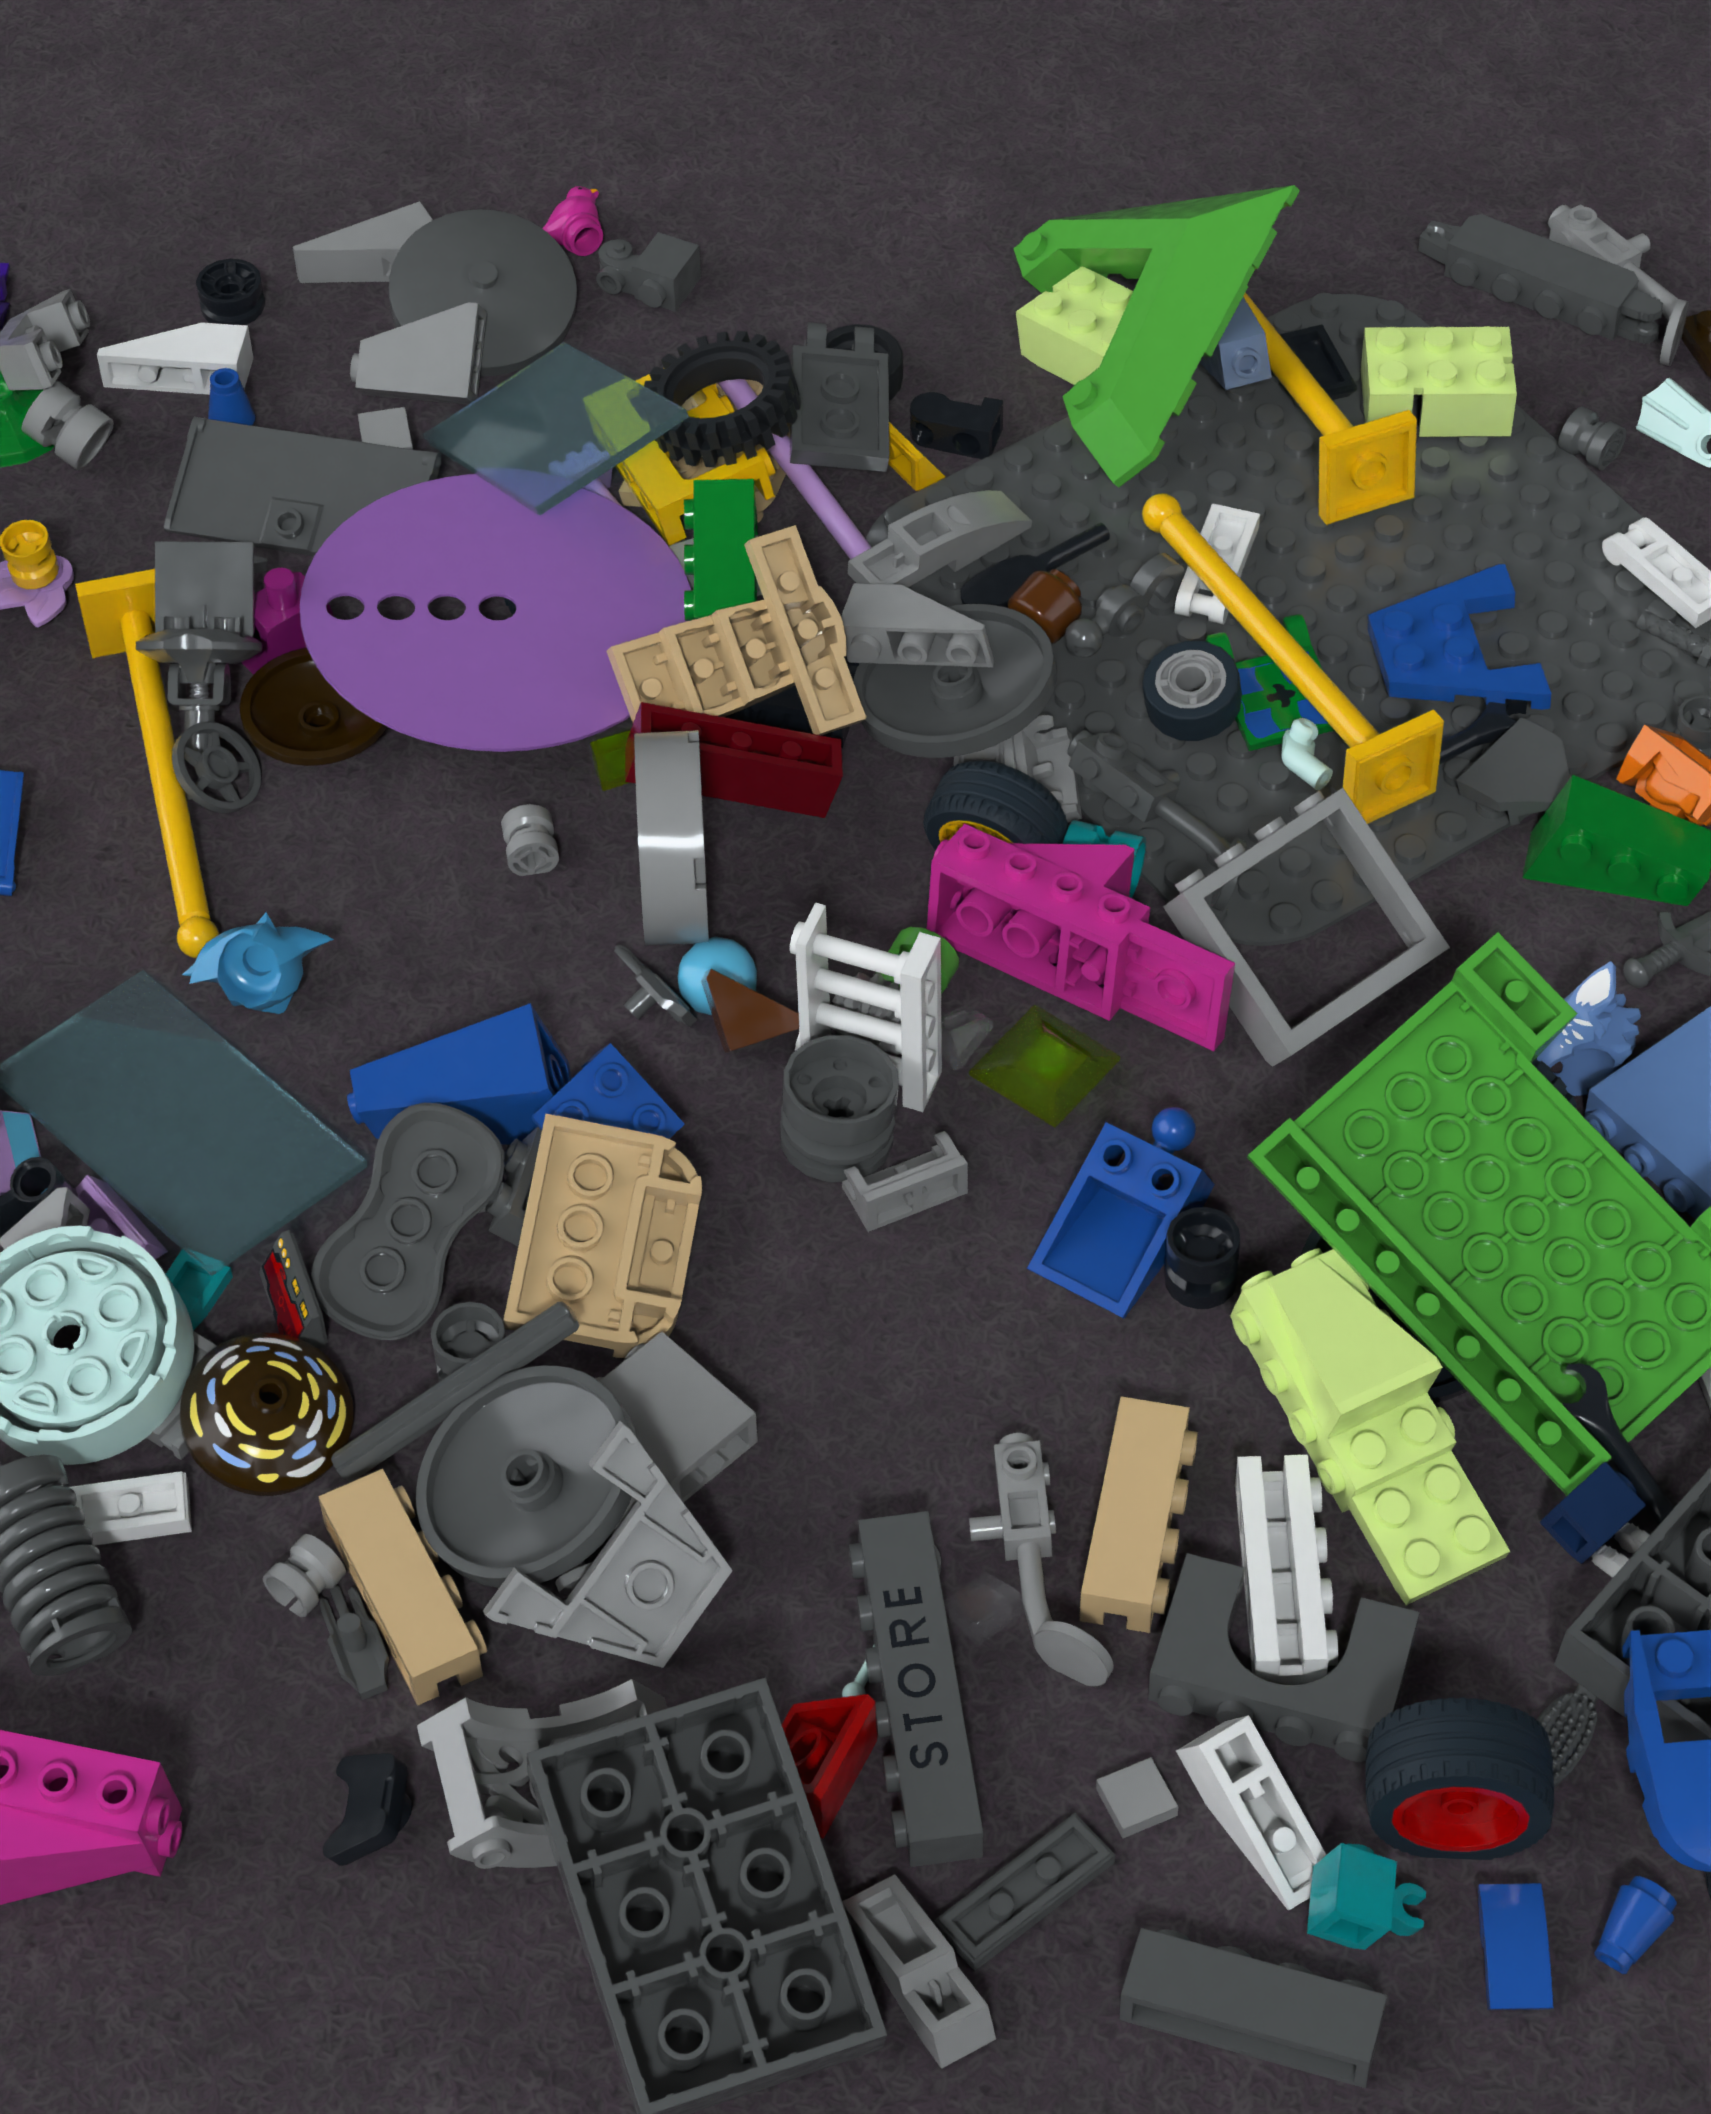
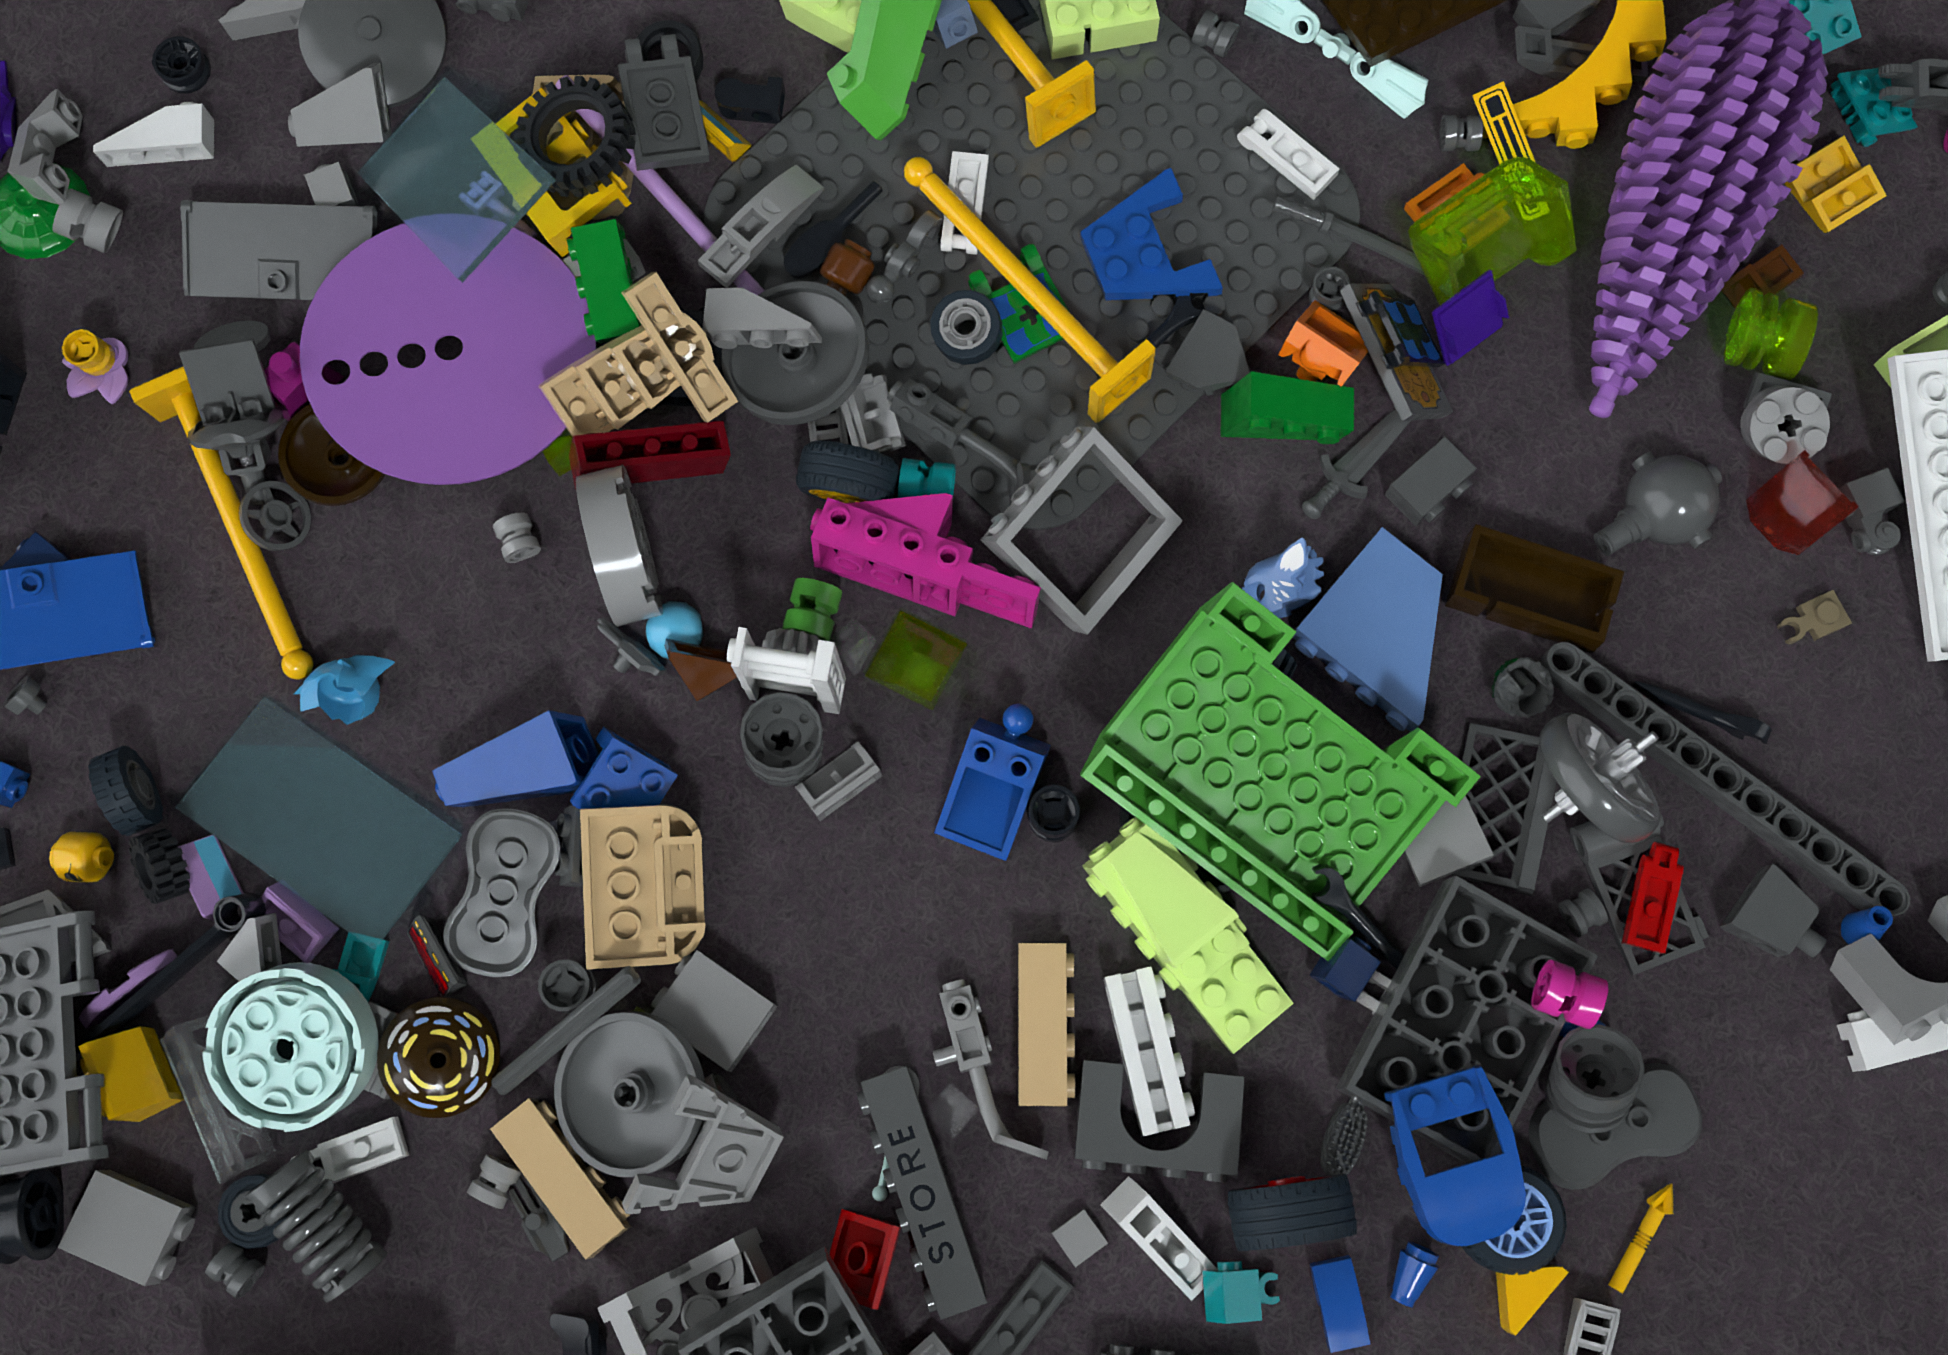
camera: 10 degrees left, 25 degrees up
blue cone [208,368,255,426] -> none
light aqua arm [1281,718,1333,790] -> none

